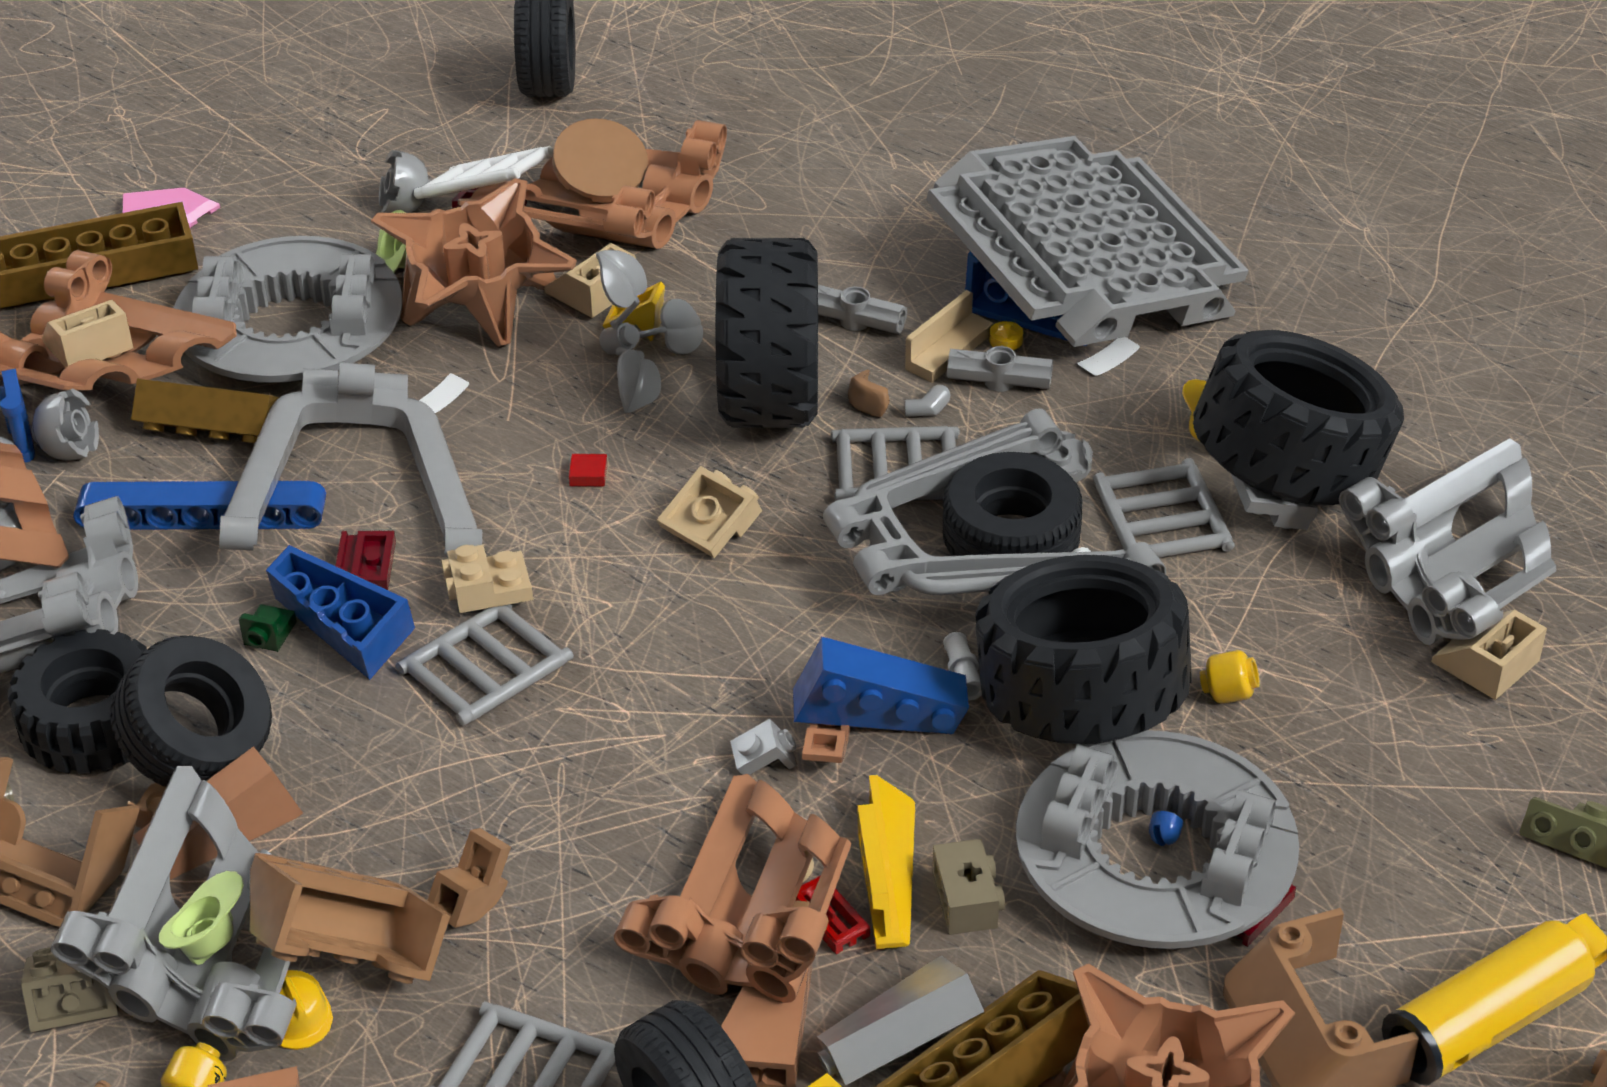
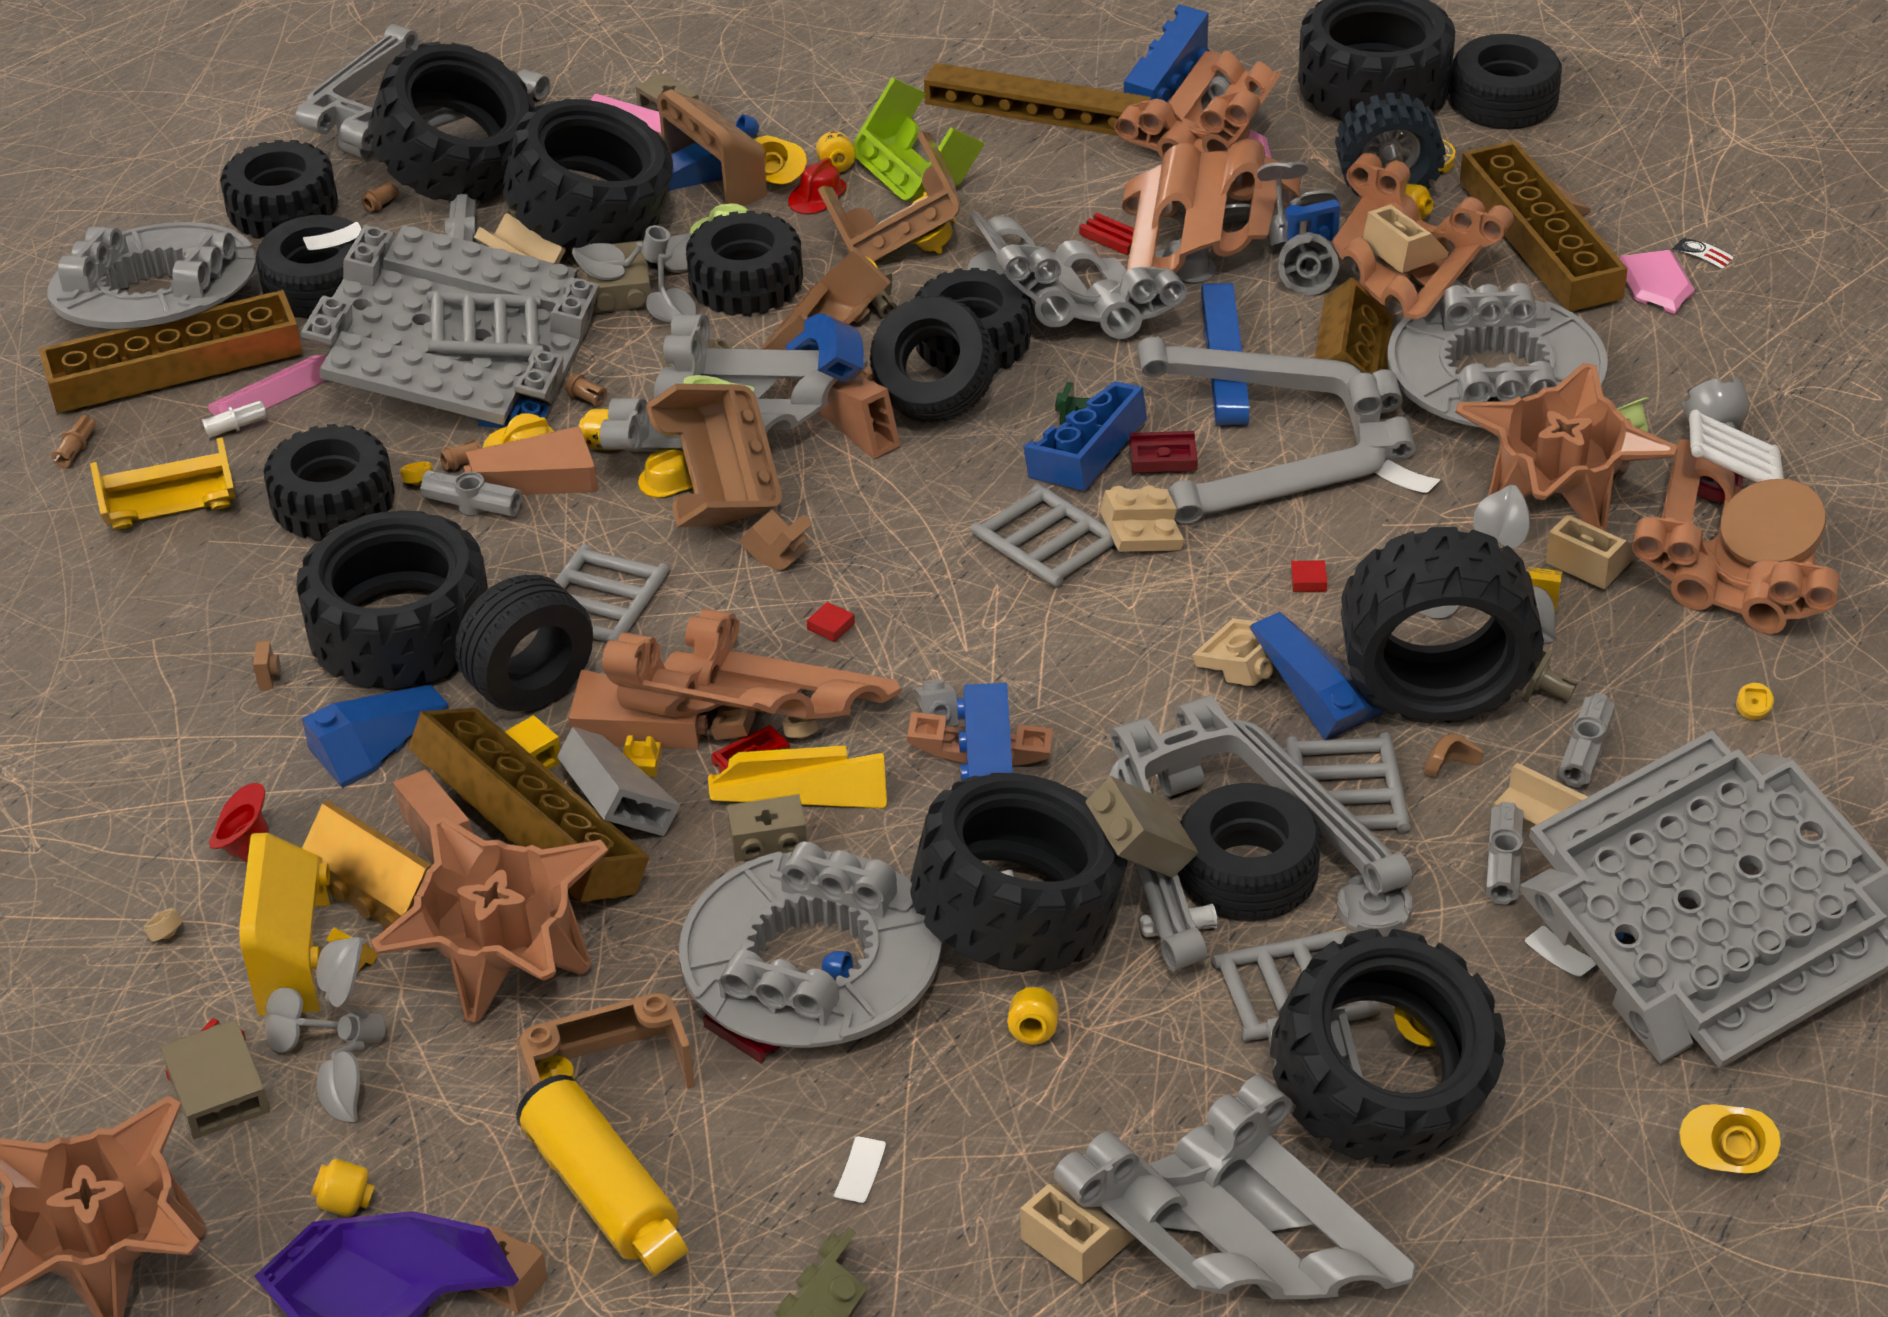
camera: 90 degrees right, 0 degrees up
light grey arm [905,384,951,417] -> none
none -> yellow tile [623,735,662,777]
none -> blue arch [786,314,864,382]
none -> red tile [807,602,855,642]
none -> white sticker [834,1136,886,1203]
none -> dark tan brick [1085,776,1199,878]
none -> blue wedge [1250,612,1384,740]
none -> sticker [1672,238,1733,269]
none -> yellow piece [1679,1104,1781,1174]
none -> yellow tile [1736,683,1774,720]

